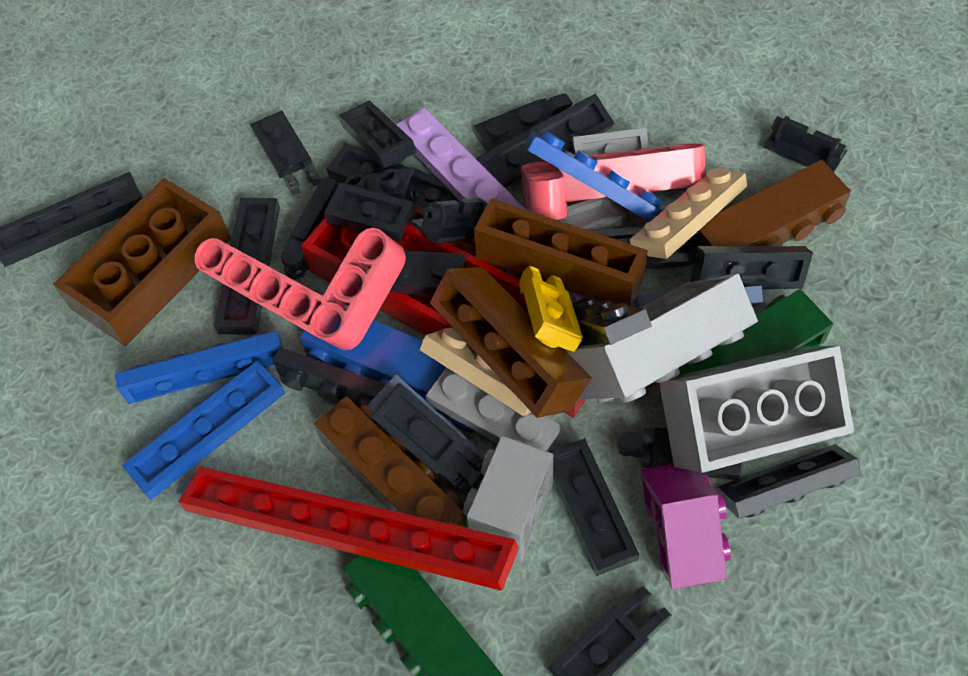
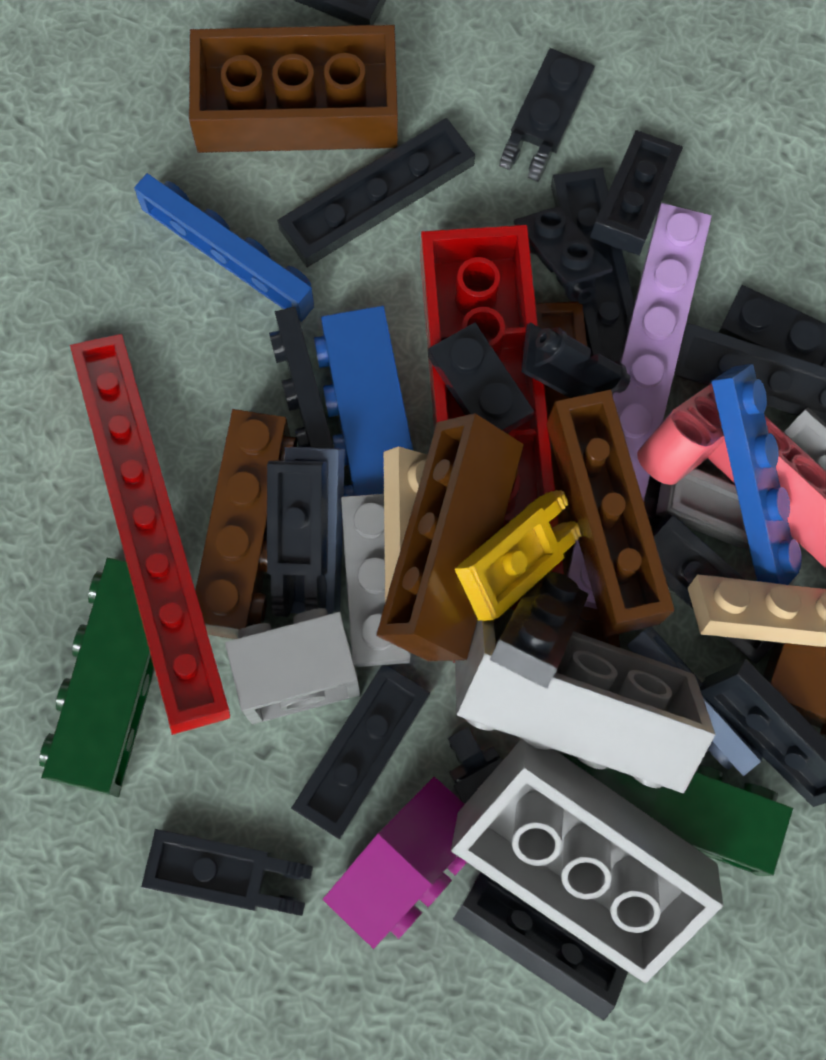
camera: 45 degrees right, 15 degrees up
blue plate [121,360,285,500] -> none
coral beam [194,228,406,350] -> none
black hinge [281,176,338,280] -> none
black plate [324,183,415,242] -> none

